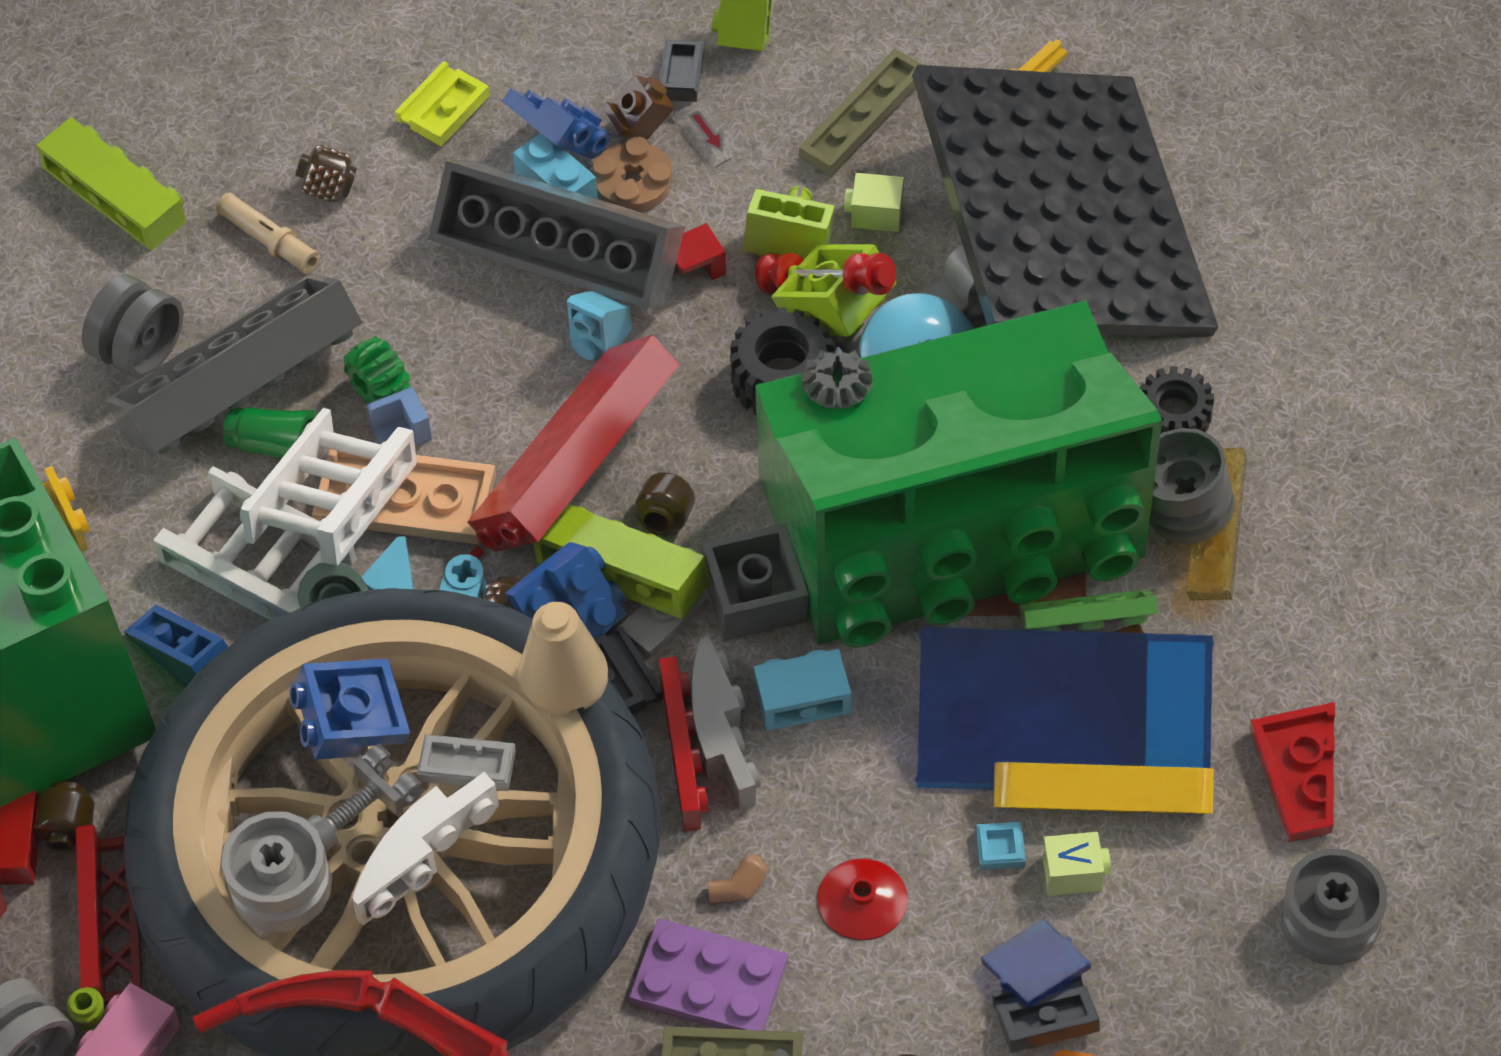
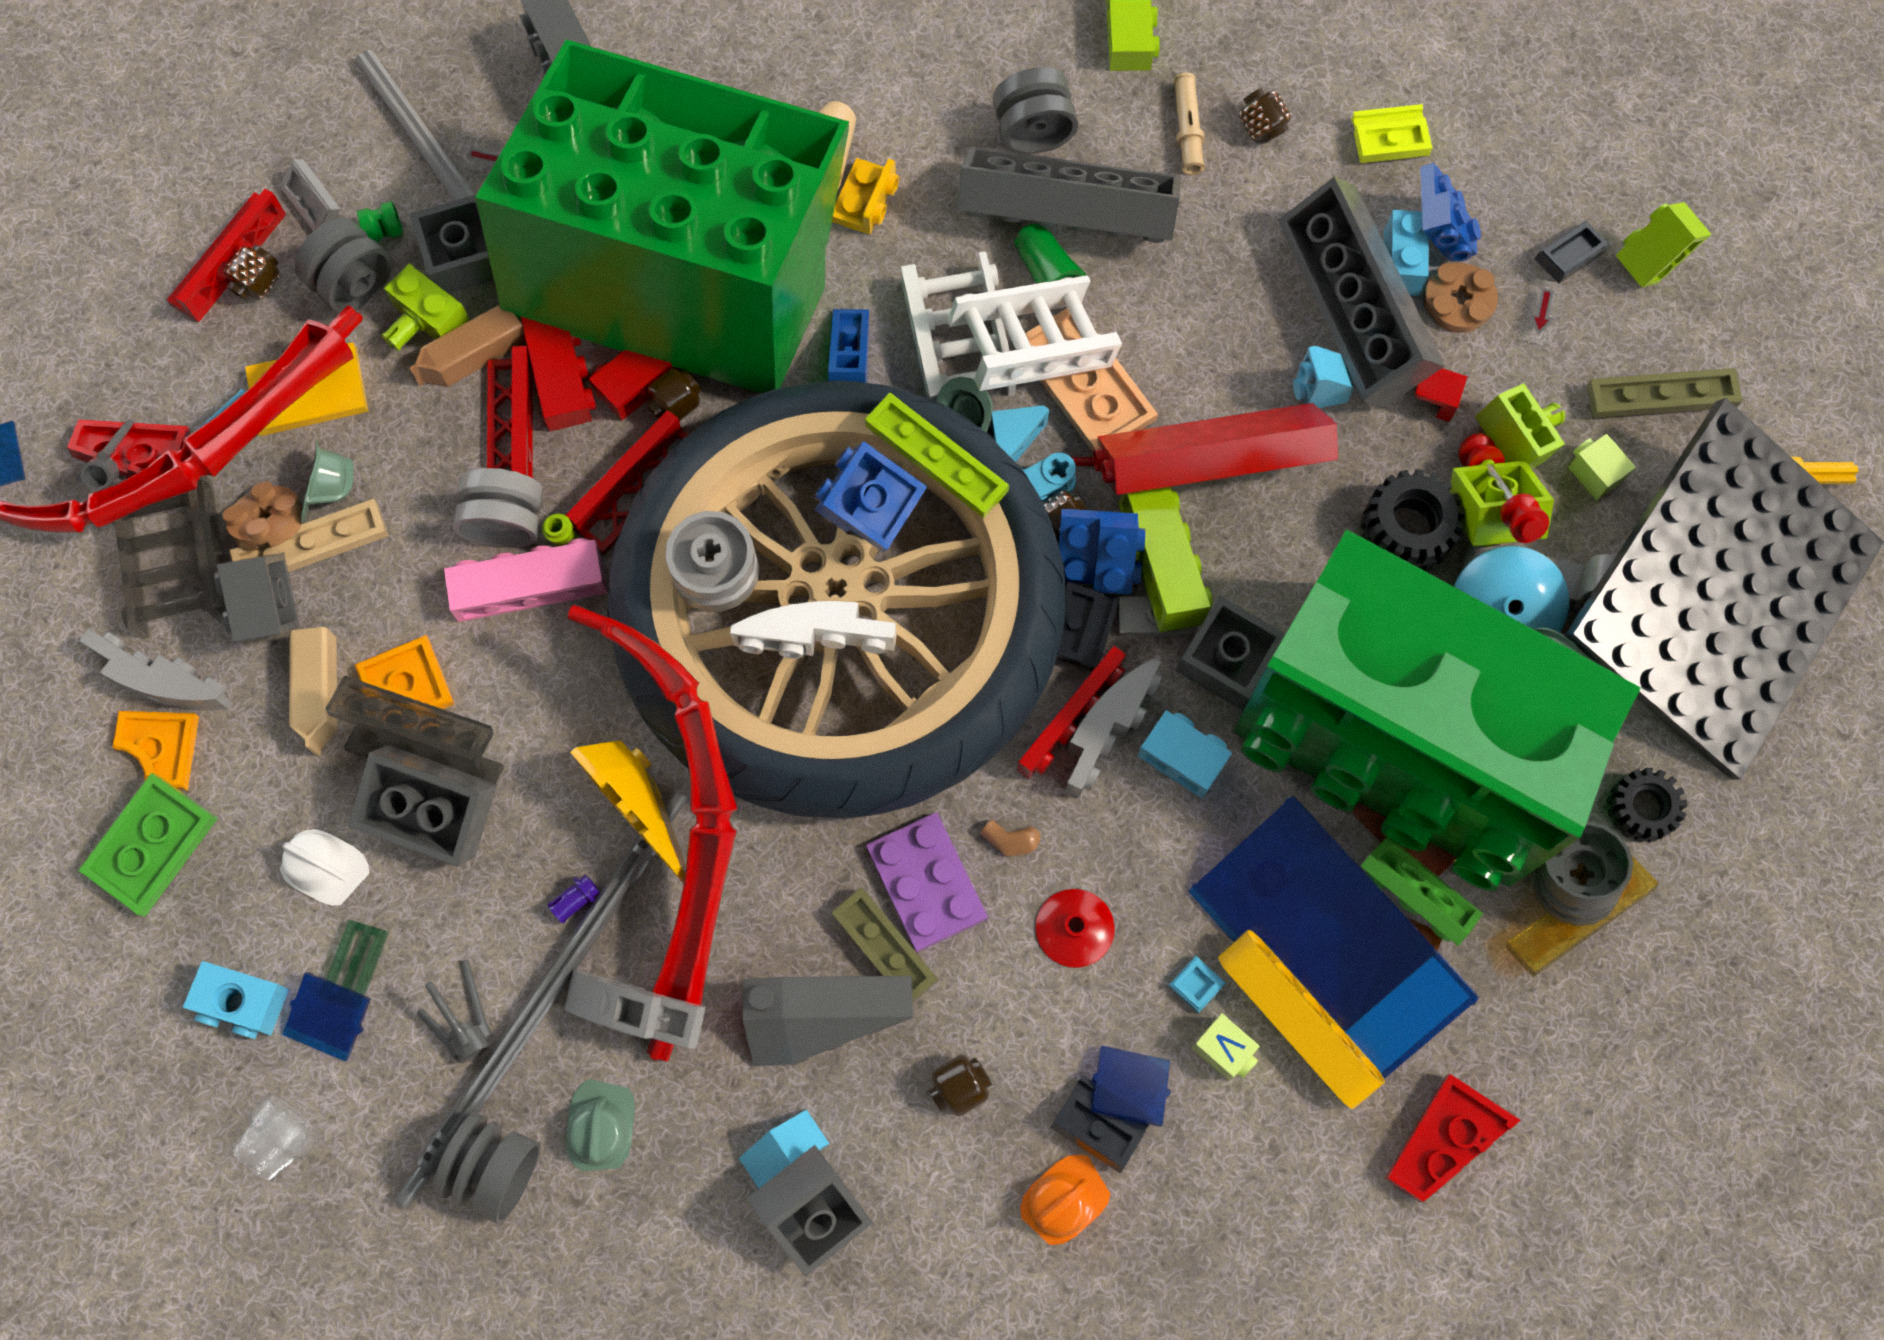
camera: 45 degrees right, 15 degrees up
flat silver bar [307,744,423,853] -> none
green gear [343,336,410,405] -> none
medium blue panel [367,387,432,446] -> none
light grey plate [417,734,516,791] -> none
tan cone [518,602,608,716] -> none
reddish brown brick [602,75,674,140] -> none
dark brown head [634,472,695,535] -> none
dark grey gear [802,347,873,409] -> none
dark grey wheel [1281,848,1387,965] -> none
none -> lime plate [865,393,1009,518]

